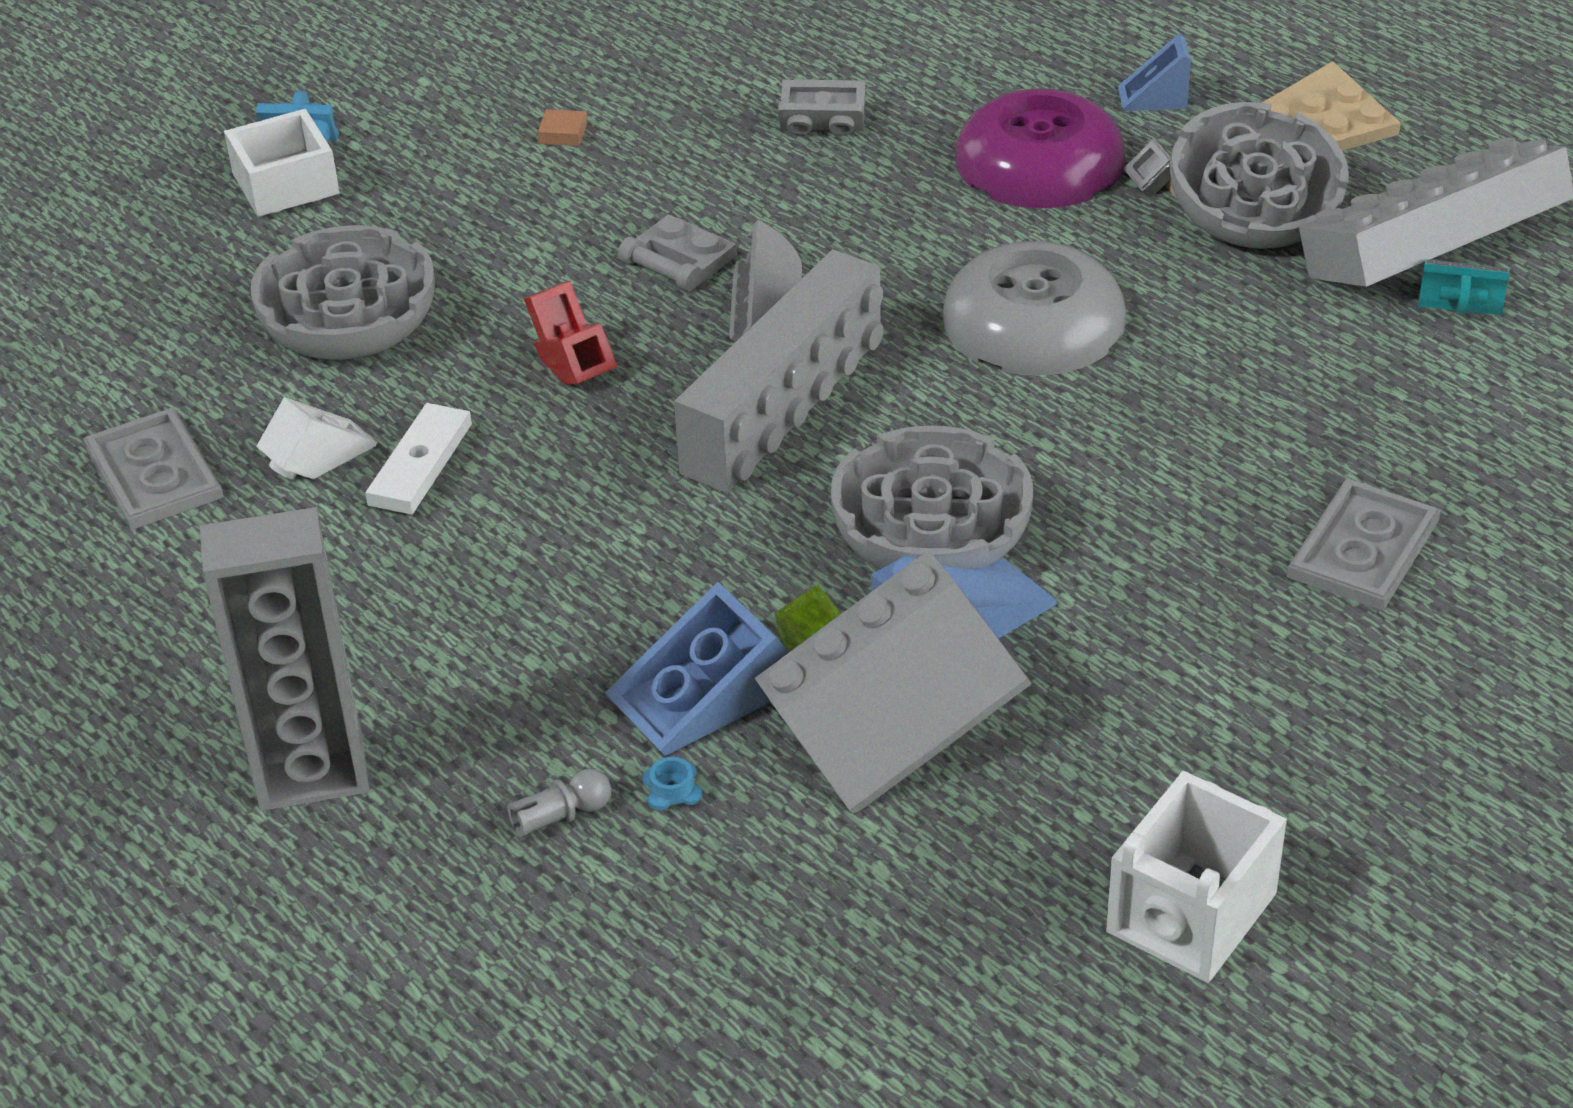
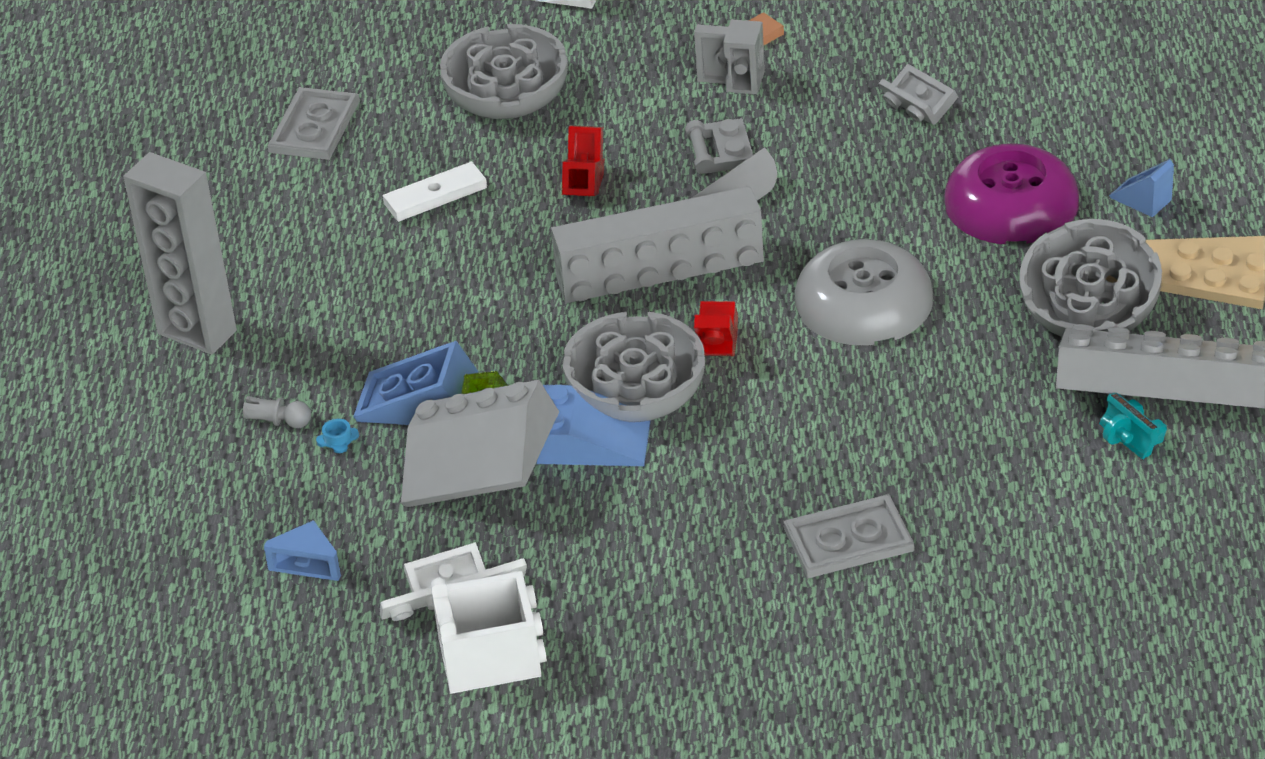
camera: 45 degrees right, 0 degrees up
white slope [256,397,378,479] -> none
none -> medium blue slope [264,520,341,581]
none -> white bracket [380,542,527,621]
none -> light grey brick [694,19,765,95]
none -> red brick [694,301,738,356]

